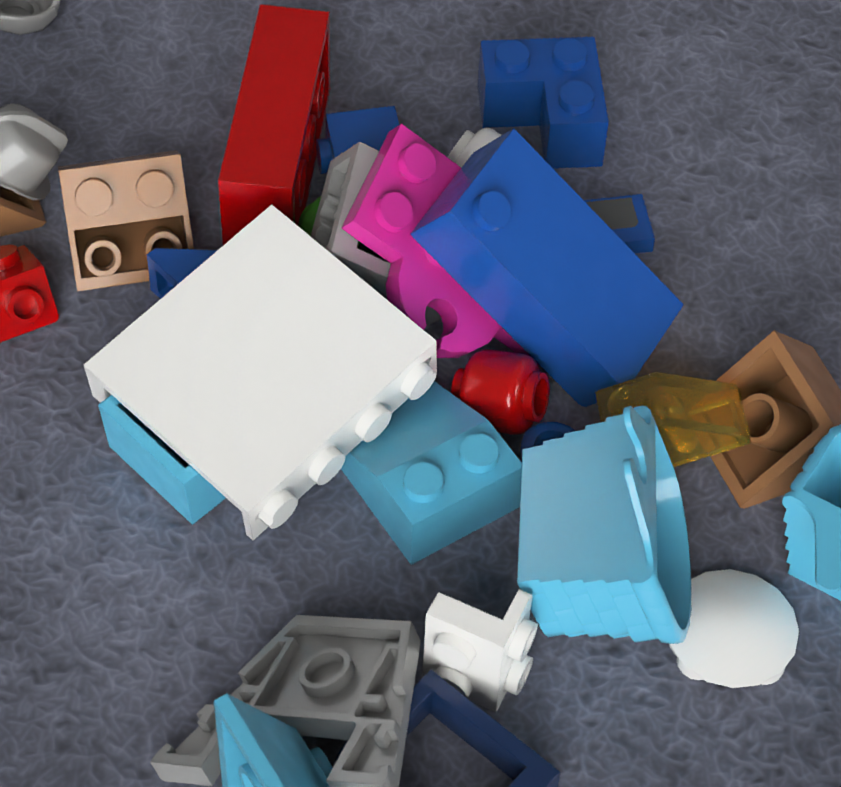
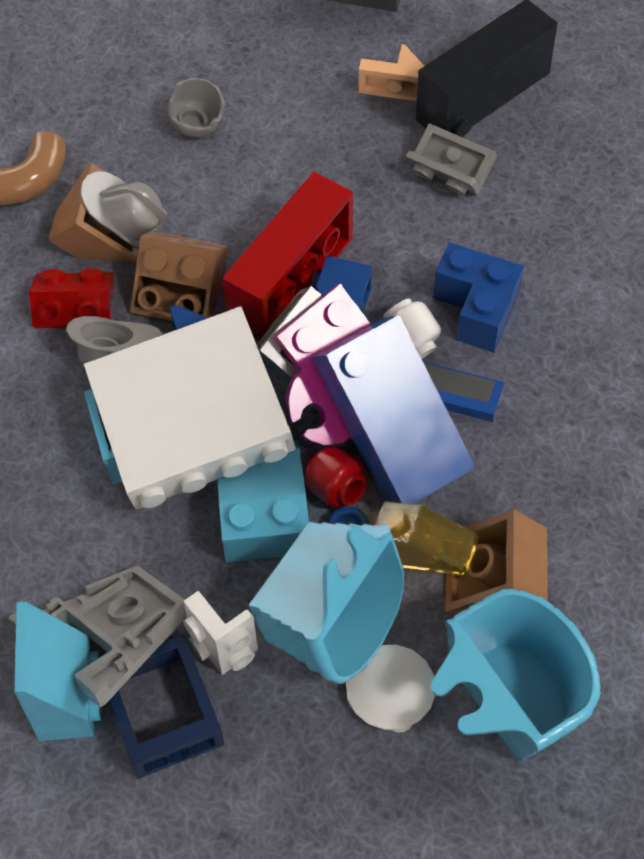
camera: 30 degrees right, 5 degrees up
none -> light grey piece [66,316,163,365]

